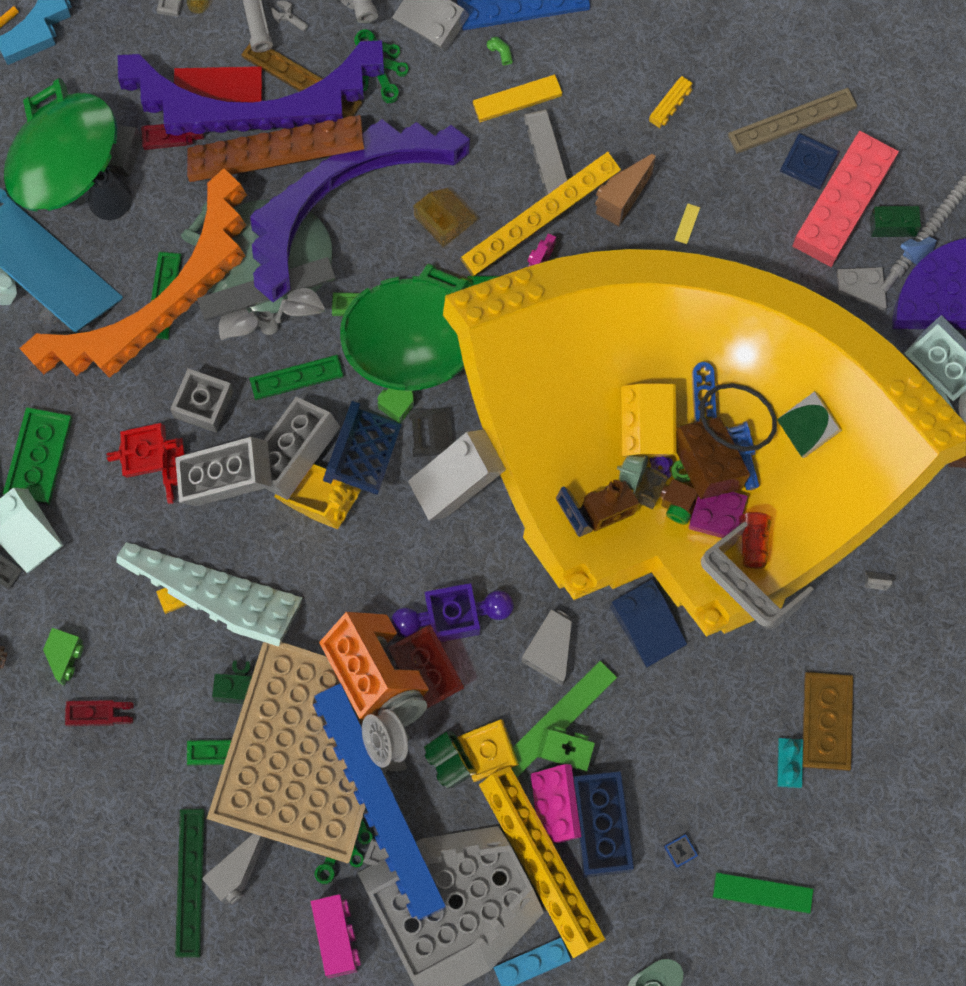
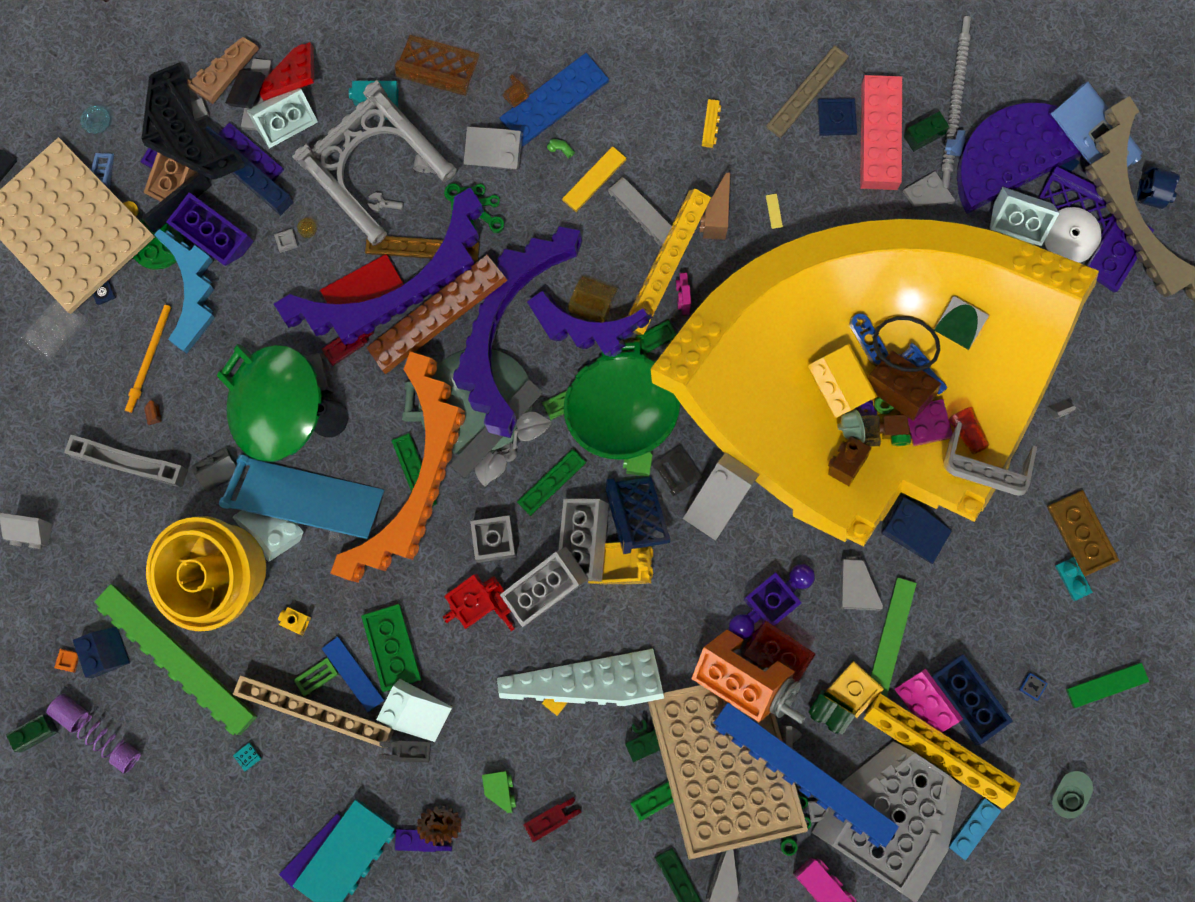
camera: 25 degrees left, 5 degrees up
light grey wheel [362,709,408,768] -> none
bright green brick [537,726,595,771] -> none
dark blue slope [556,486,593,537] -> none
none -> dark purple arch [527,291,653,357]

